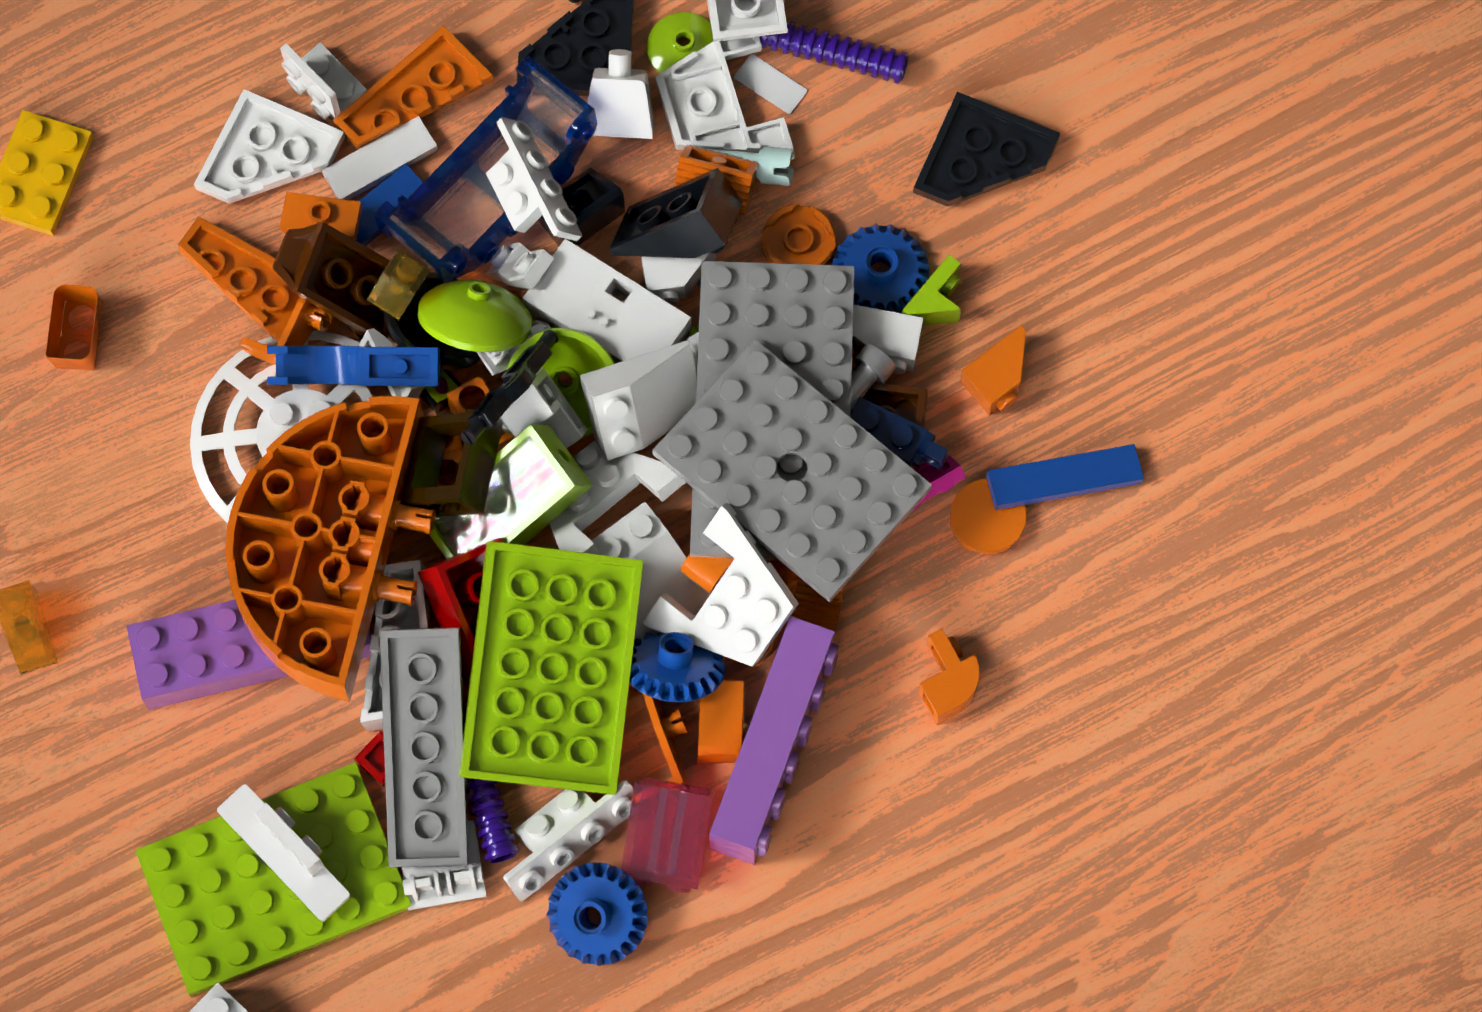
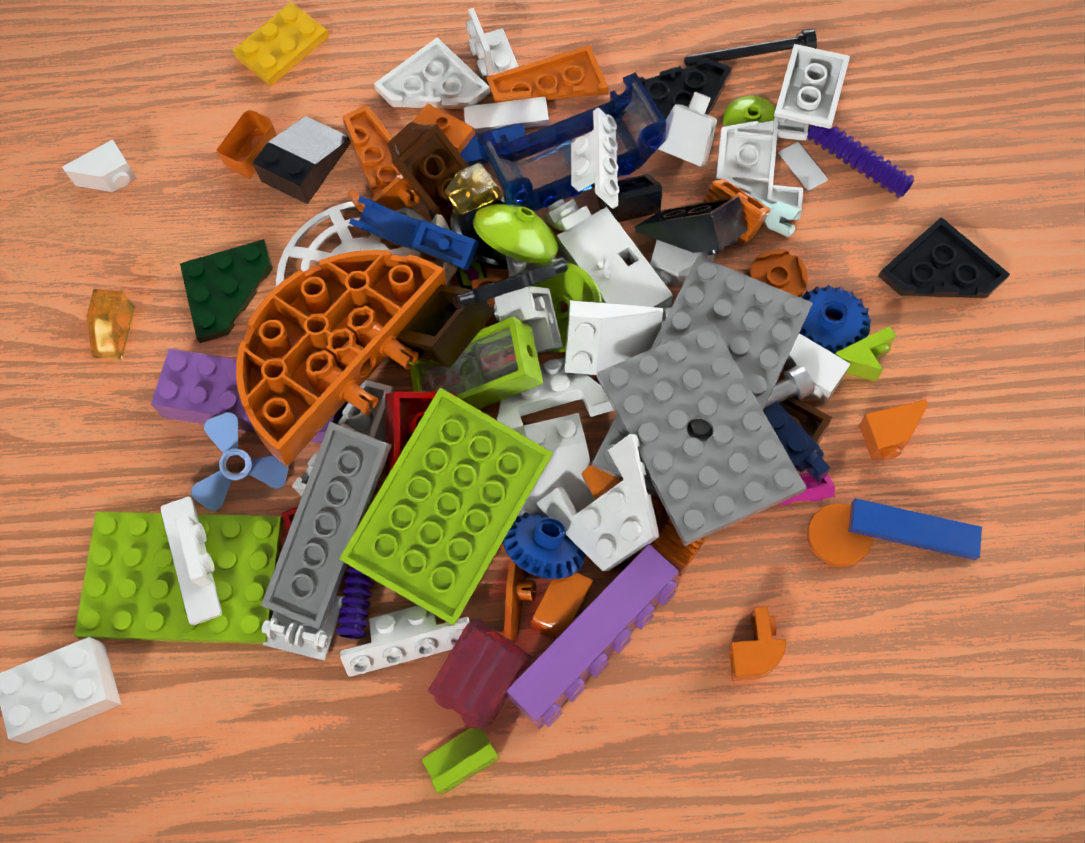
camera: 30 degrees right, 5 degrees down
blue gear [546,862,648,966] -> none
none -> dark green plate [180,239,273,343]
none -> light blue piece [191,412,289,511]
none -> black slope [252,116,351,204]
none -> lime panel [422,724,500,796]

